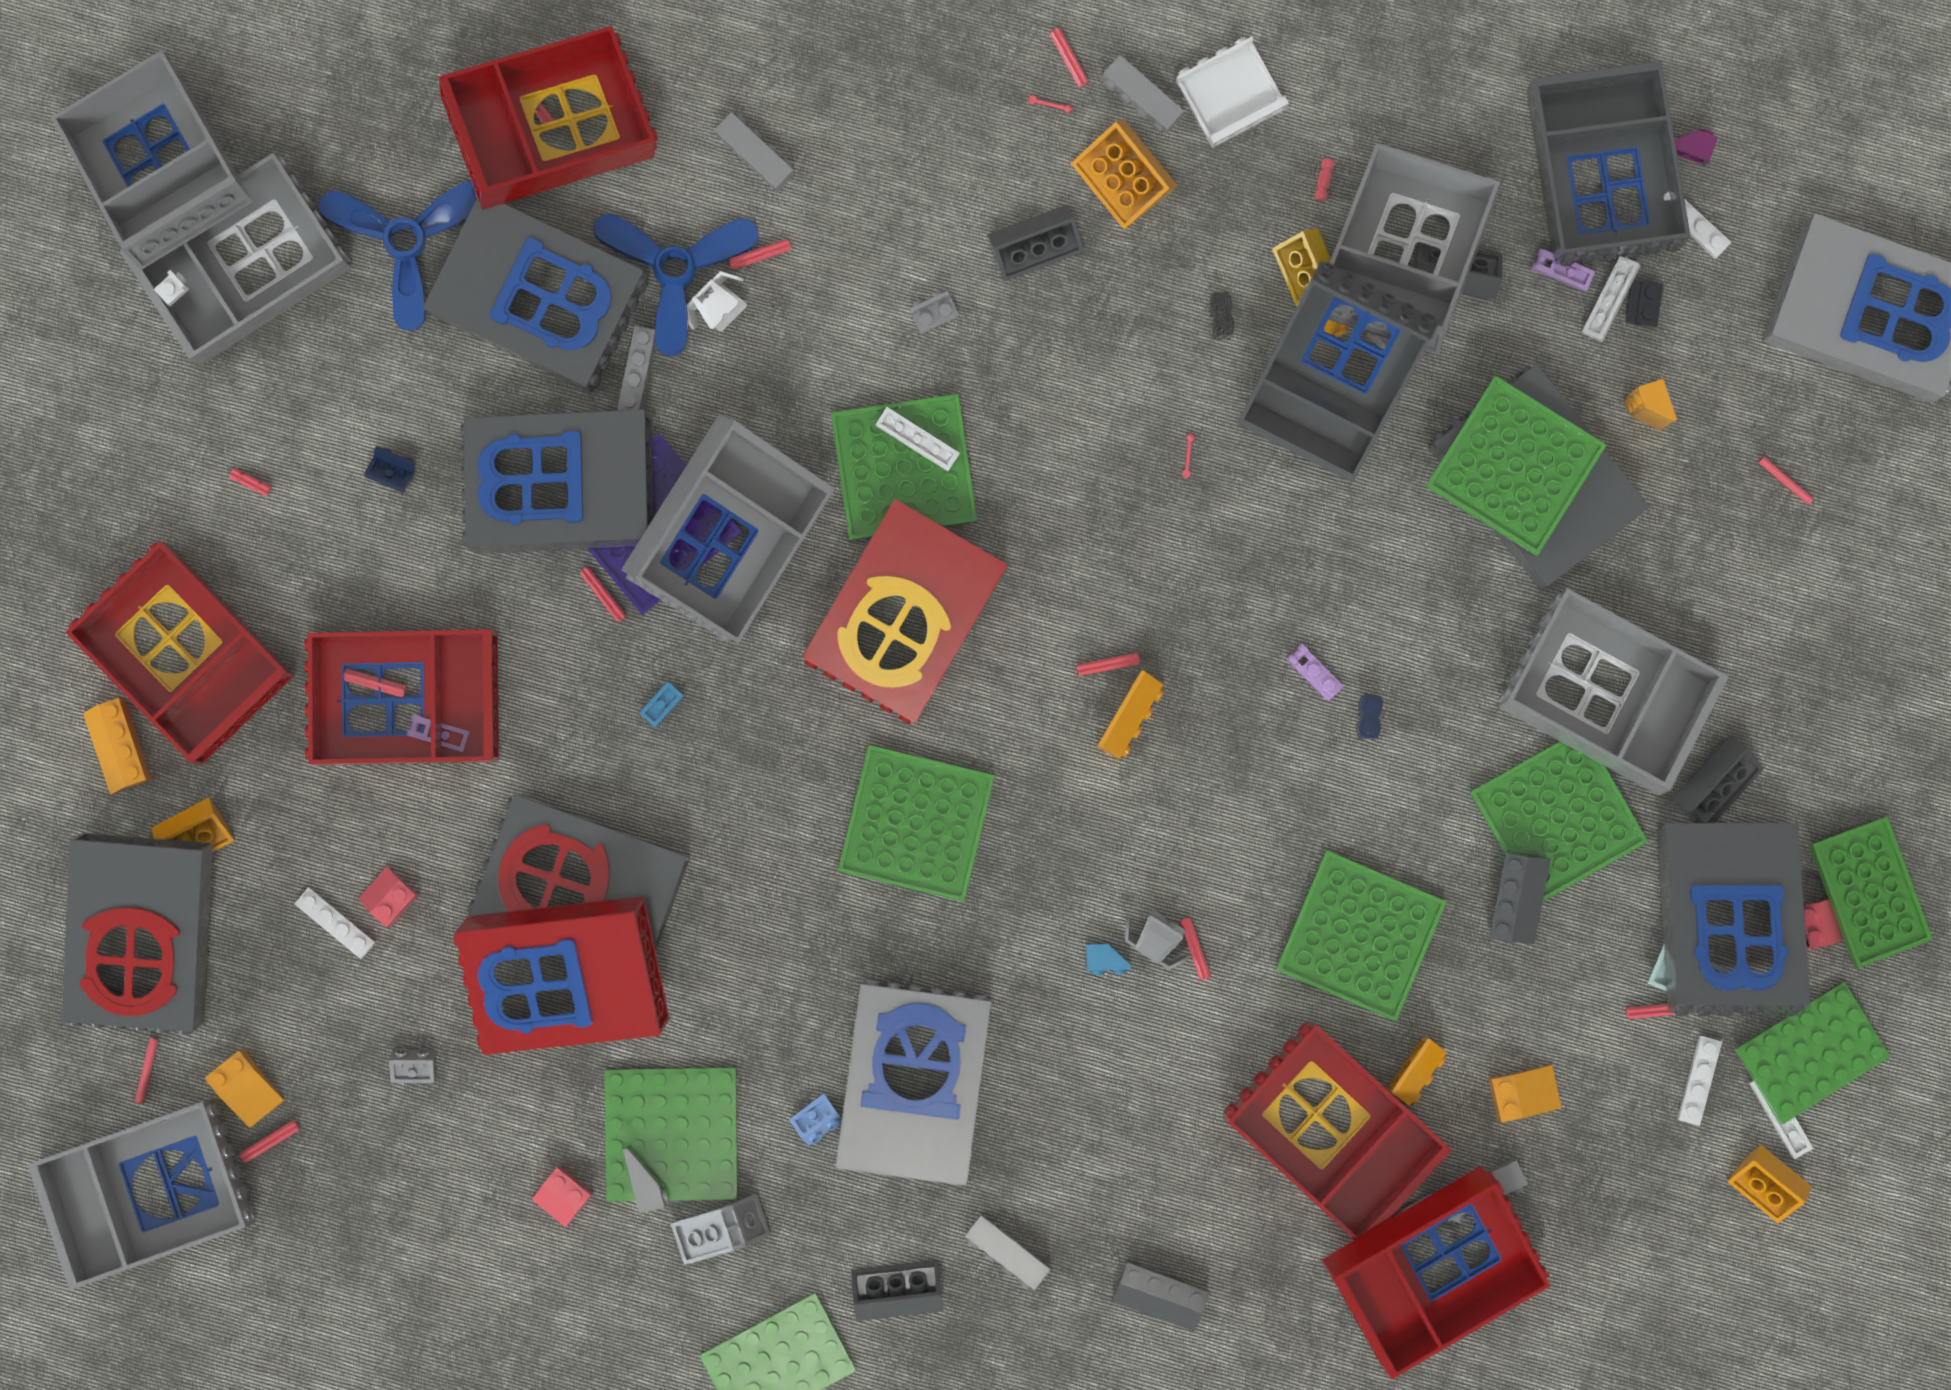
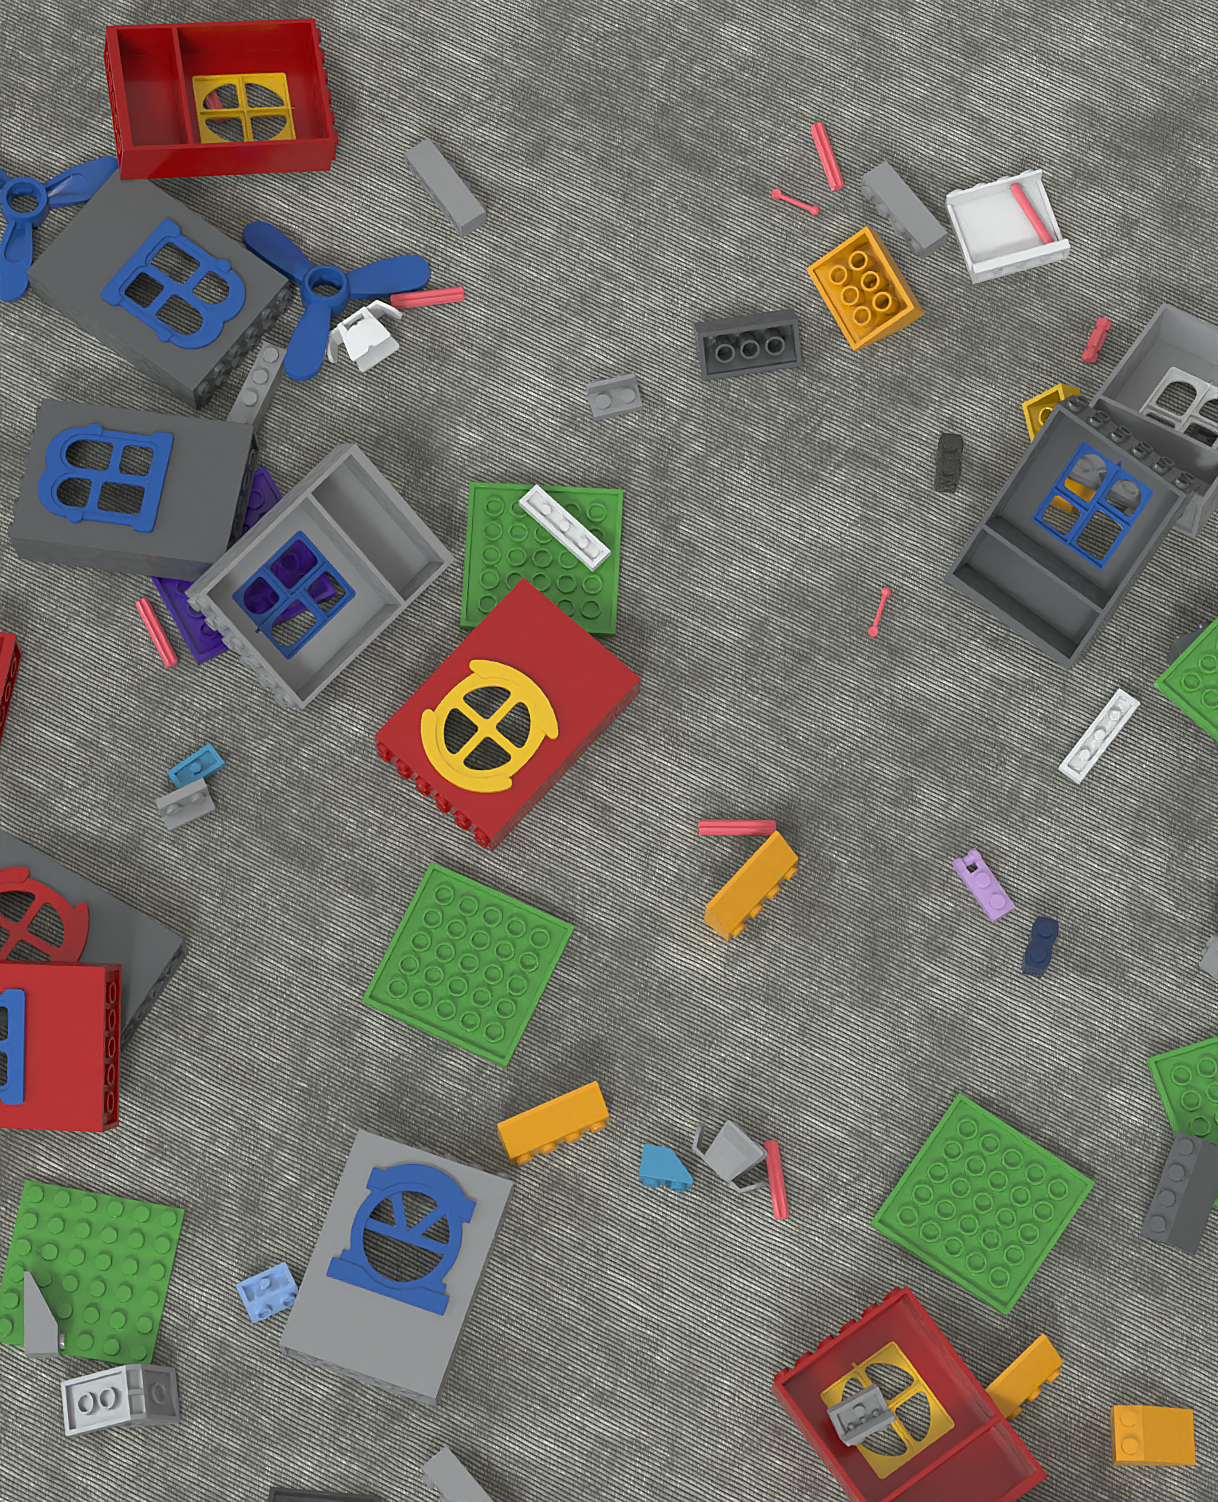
camera: 10 degrees right, 15 degrees down
none -> light grey bracket [155,778,216,831]
none -> light orange slope [497,1081,610,1165]
none -> light grey bracket [826,1383,896,1446]
none -> coral bar [1010,183,1054,245]
none -> white plate [1058,688,1141,785]

